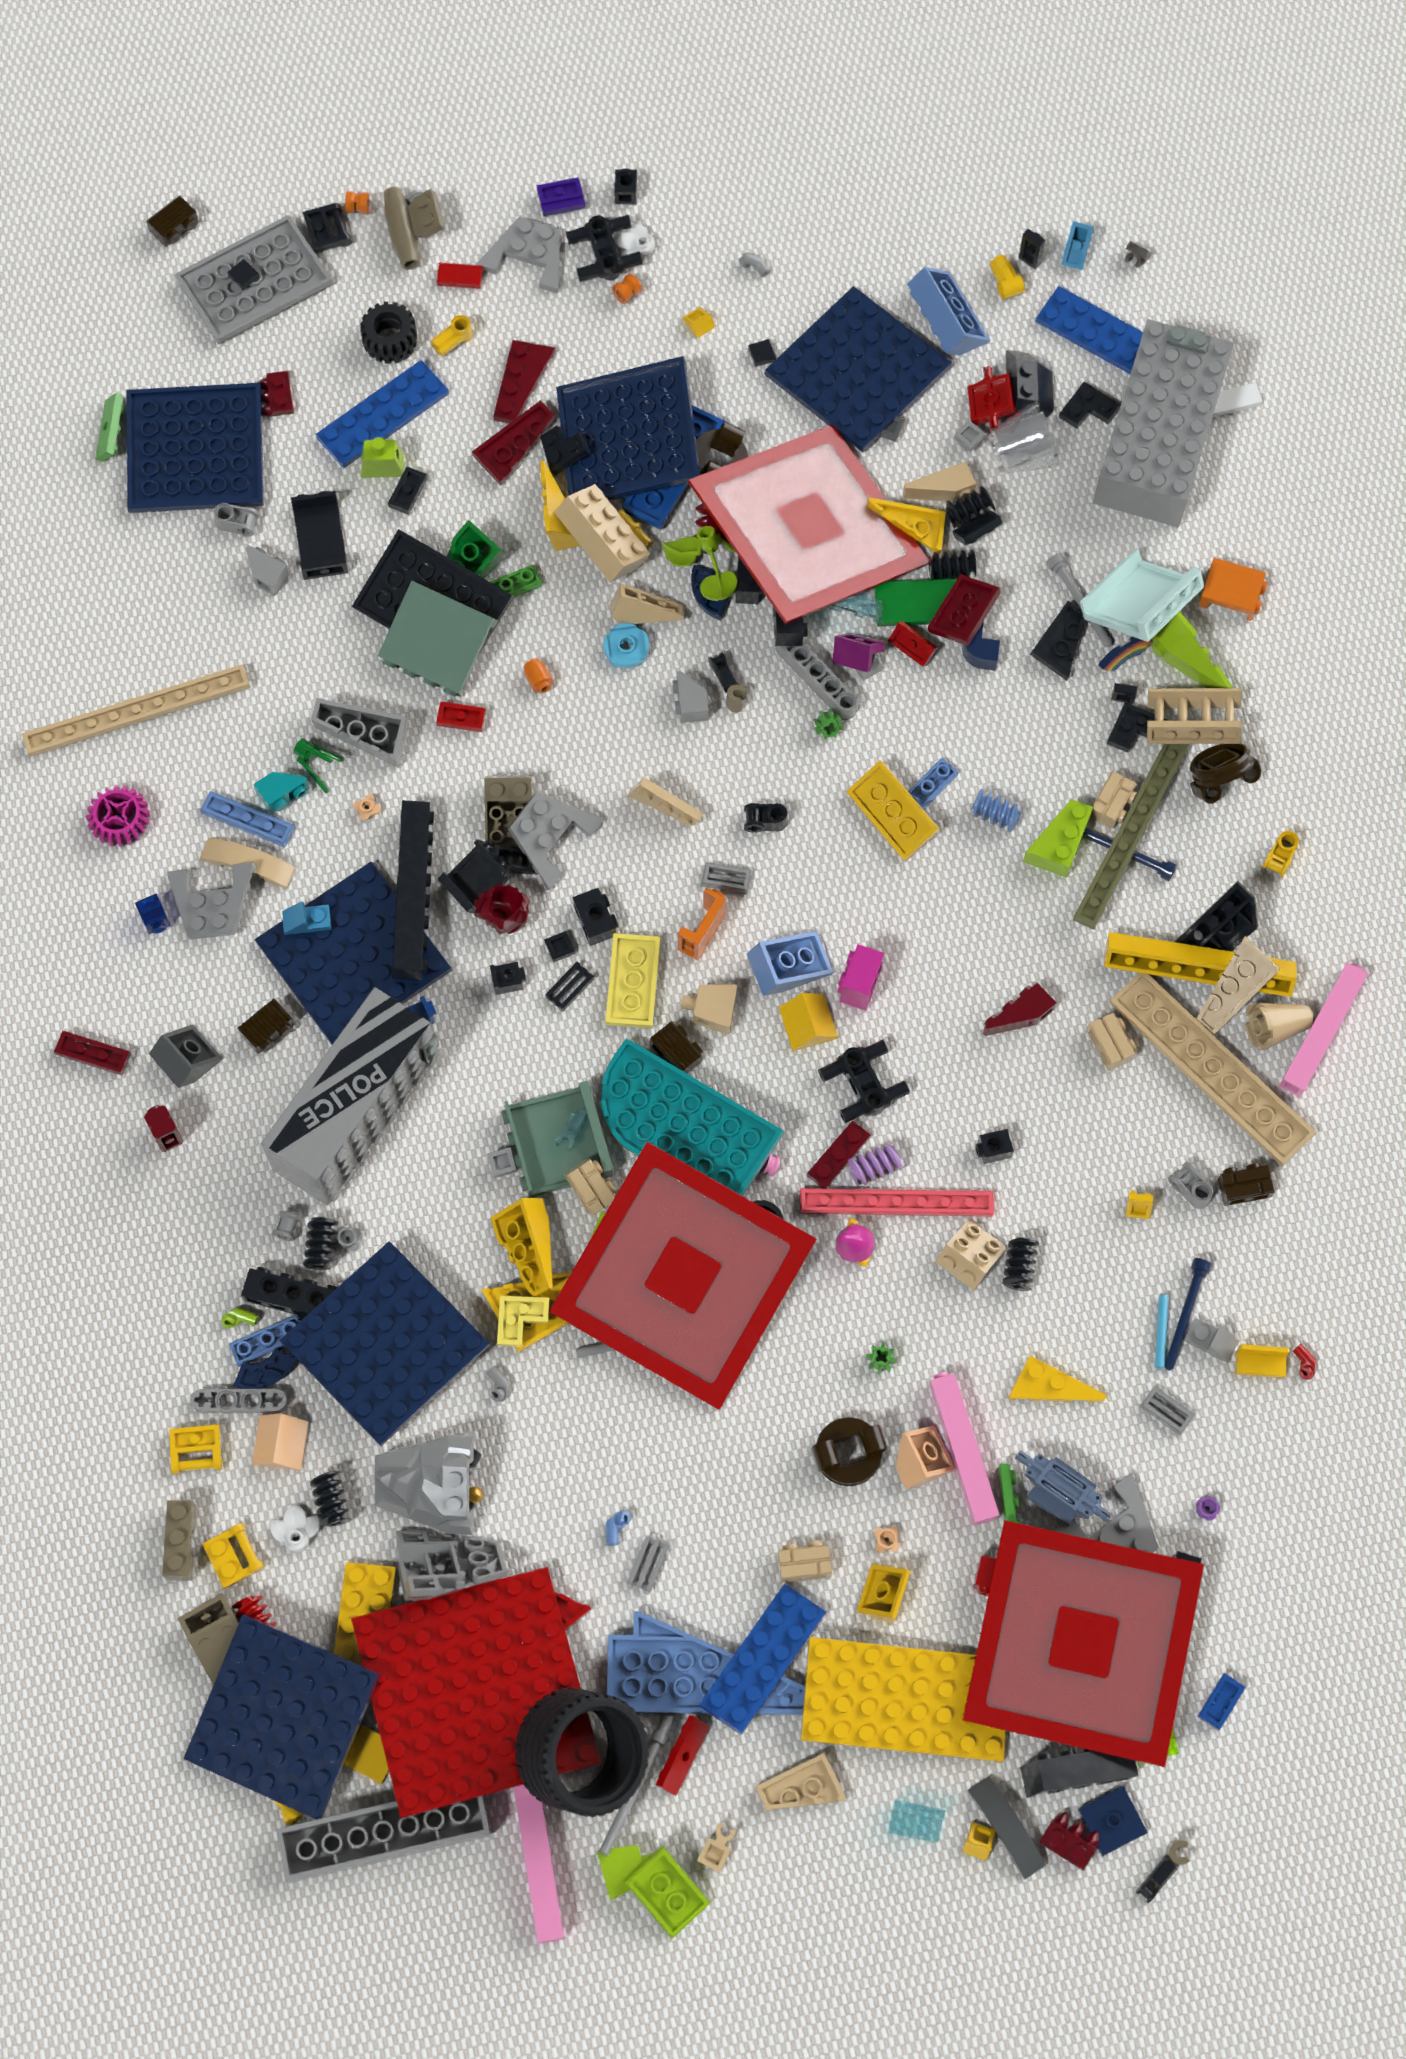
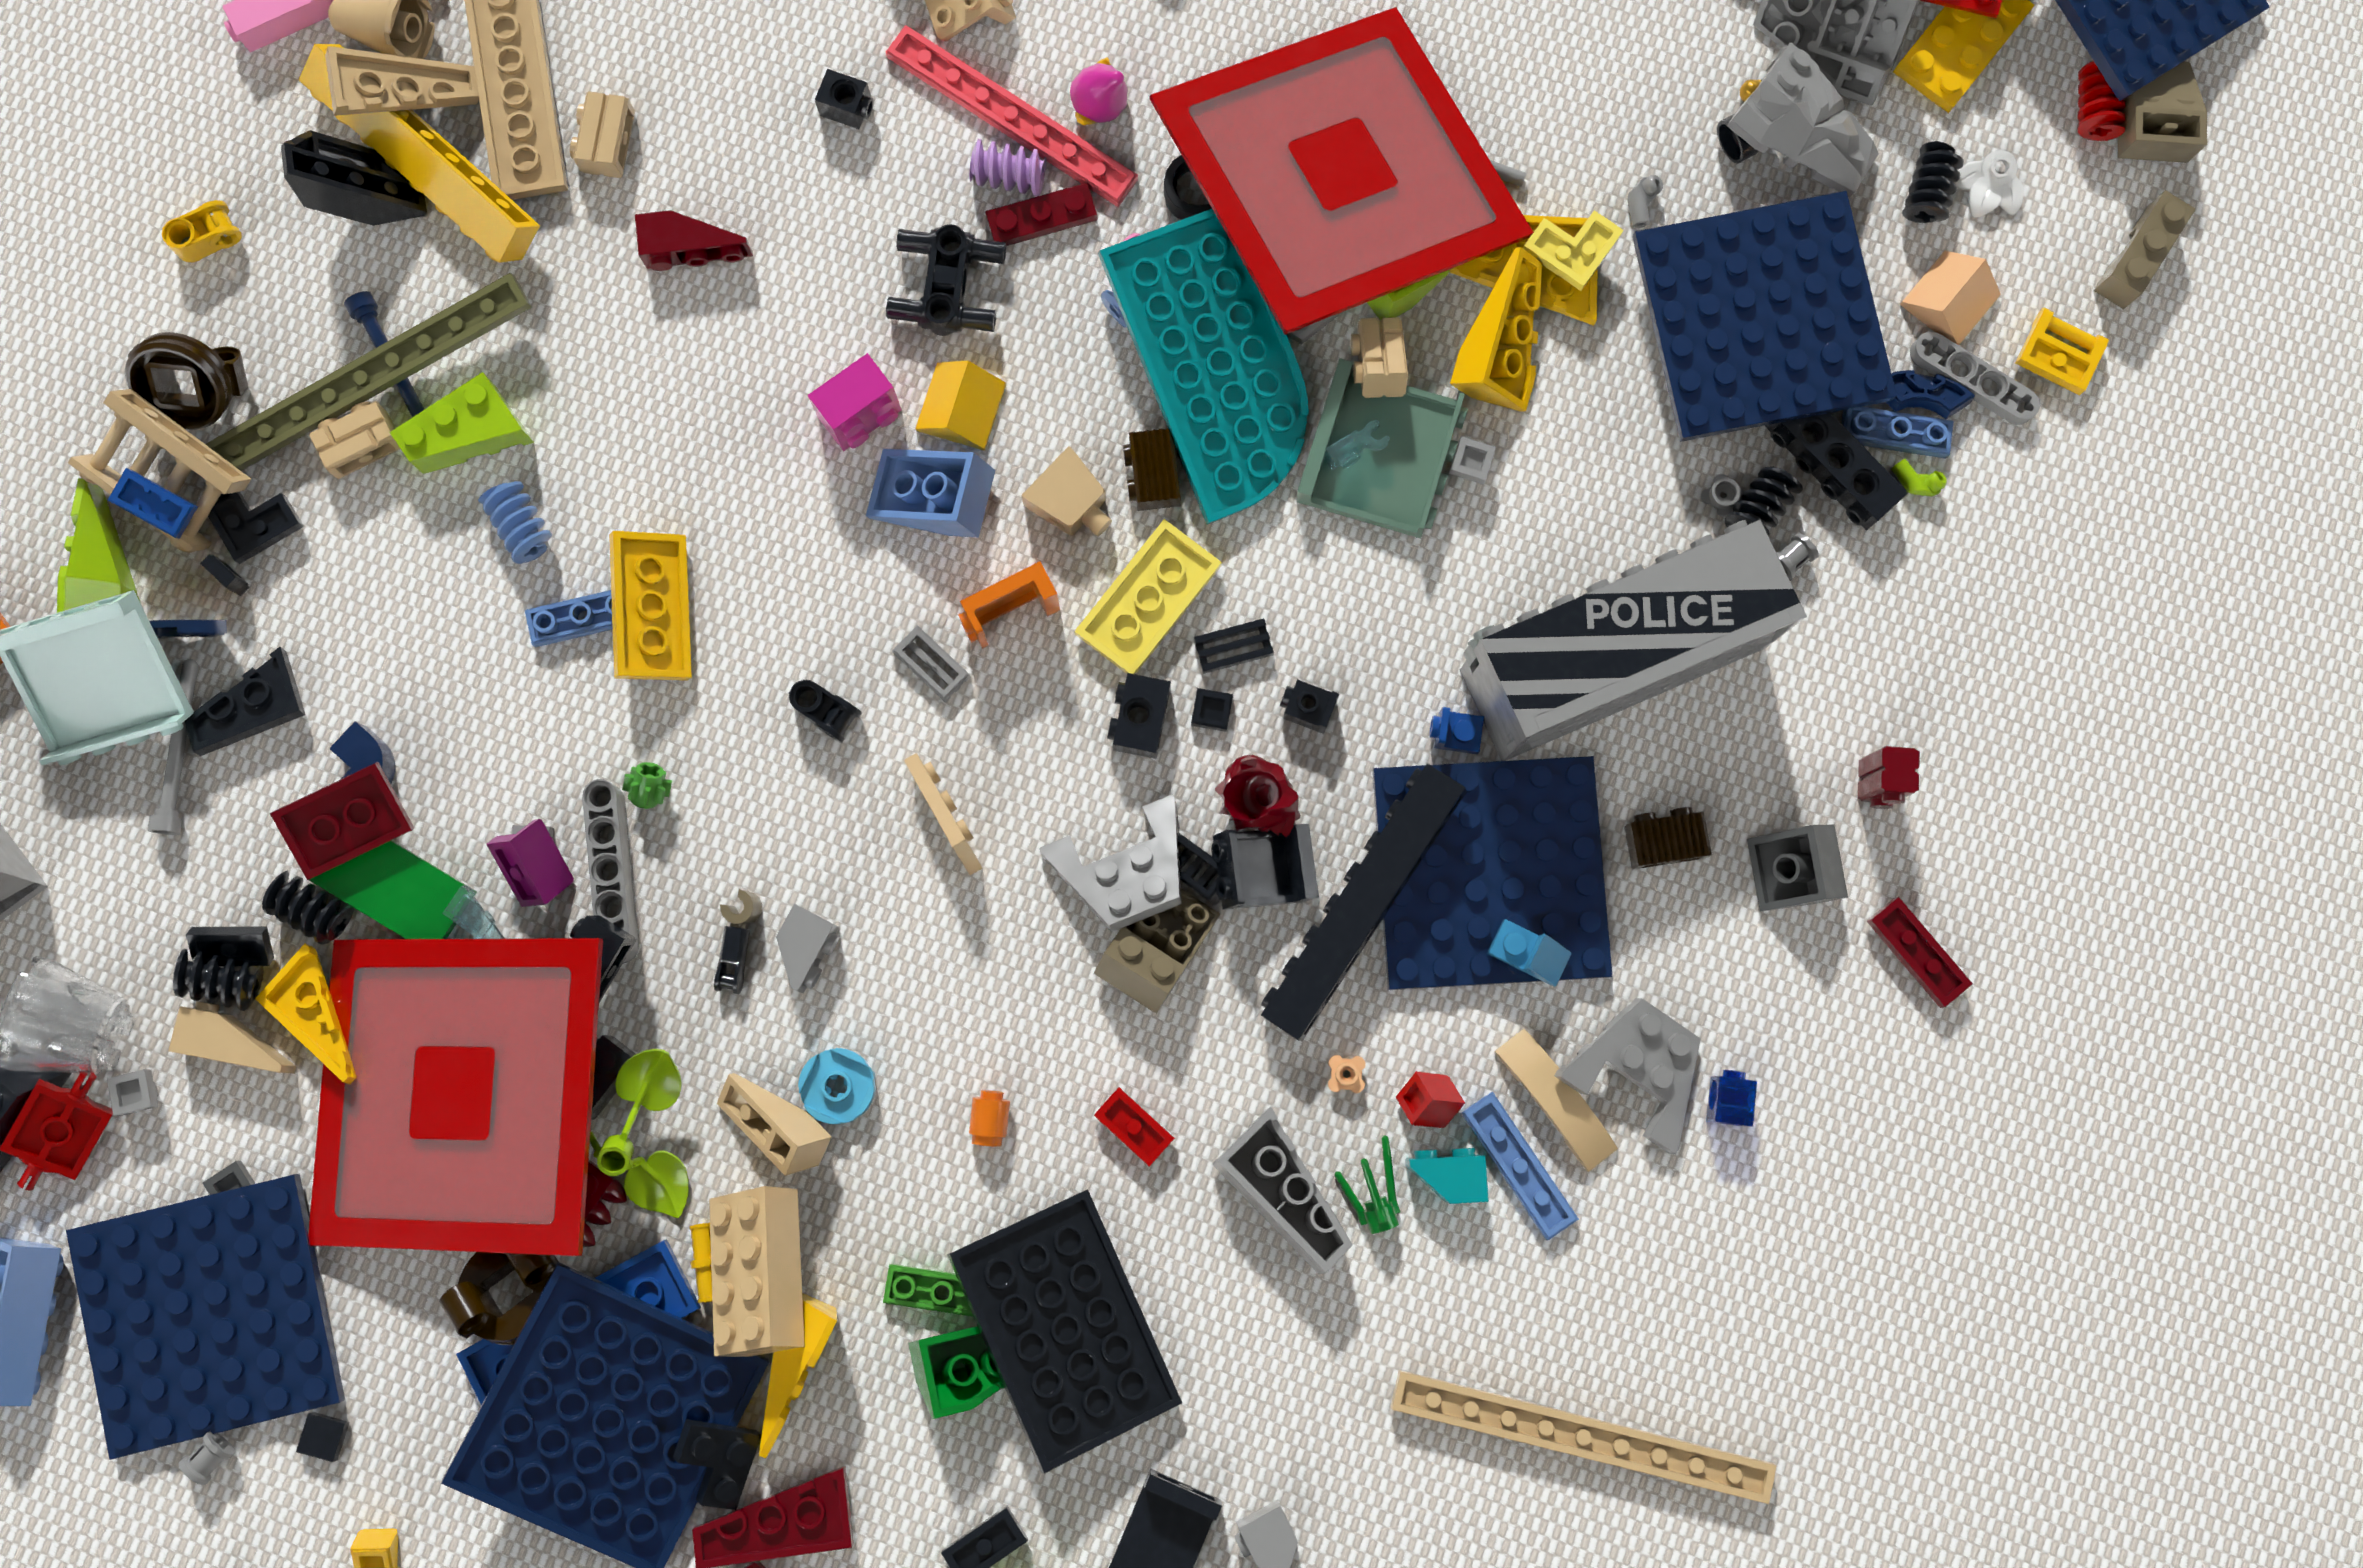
camera: 150 degrees left, 10 degrees up
dark pink gear [86,785,150,847] -> none
yellow plate [202,1523,265,1589] -> none
sand green panel [378,581,498,697] -> none
dark blue tile [691,565,728,621] -> none
red plate [888,621,938,667] -> none
none -> blue plate [108,468,198,539]
none -> light grey bush [179,1432,235,1485]
none -> red panel [1396,1071,1465,1128]

